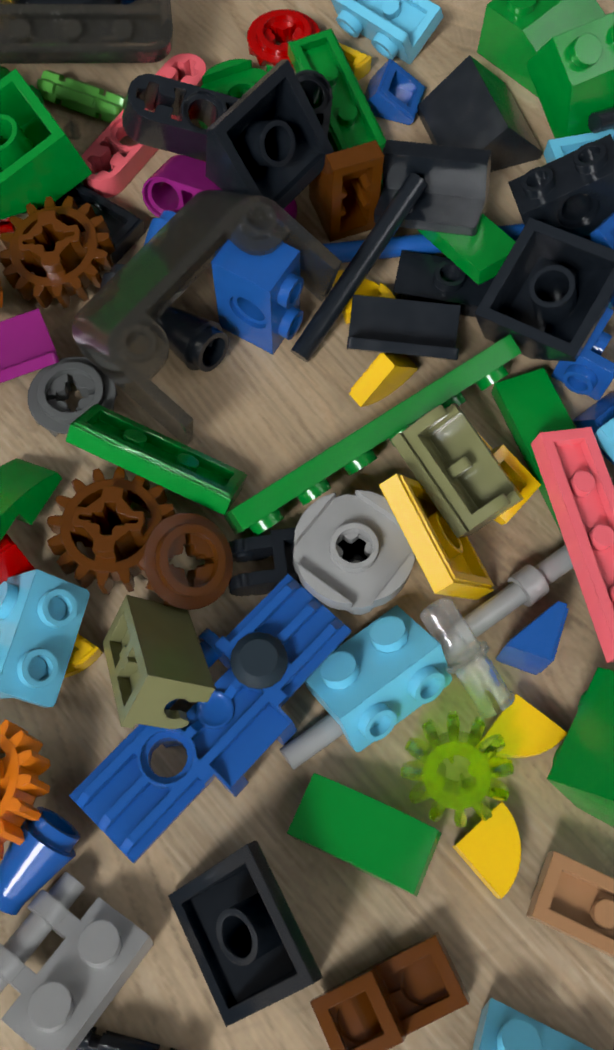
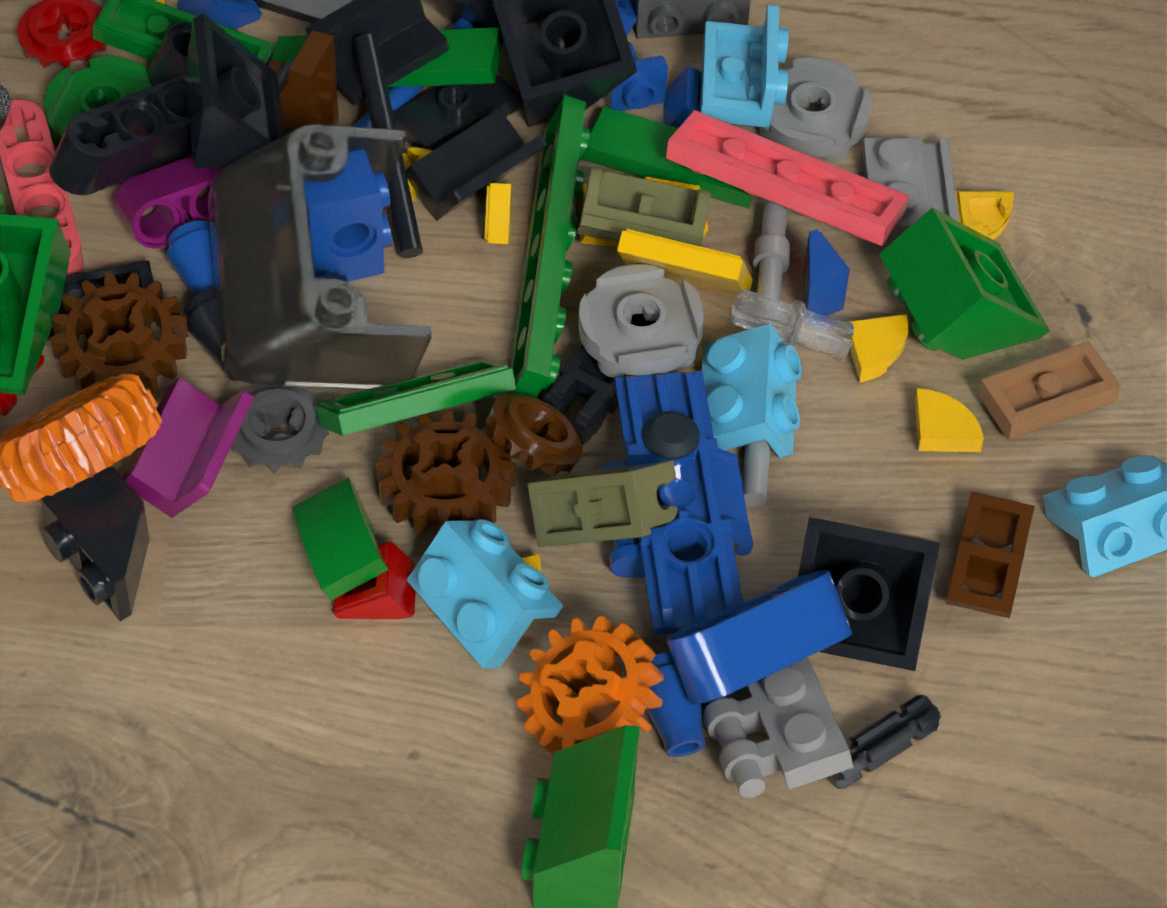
camera: 50 degrees left, 15 degrees down
green slope [287,773,442,897] -> none
clear neon green gear [401,711,514,828] -> none
none -> blue beam [667,570,852,705]

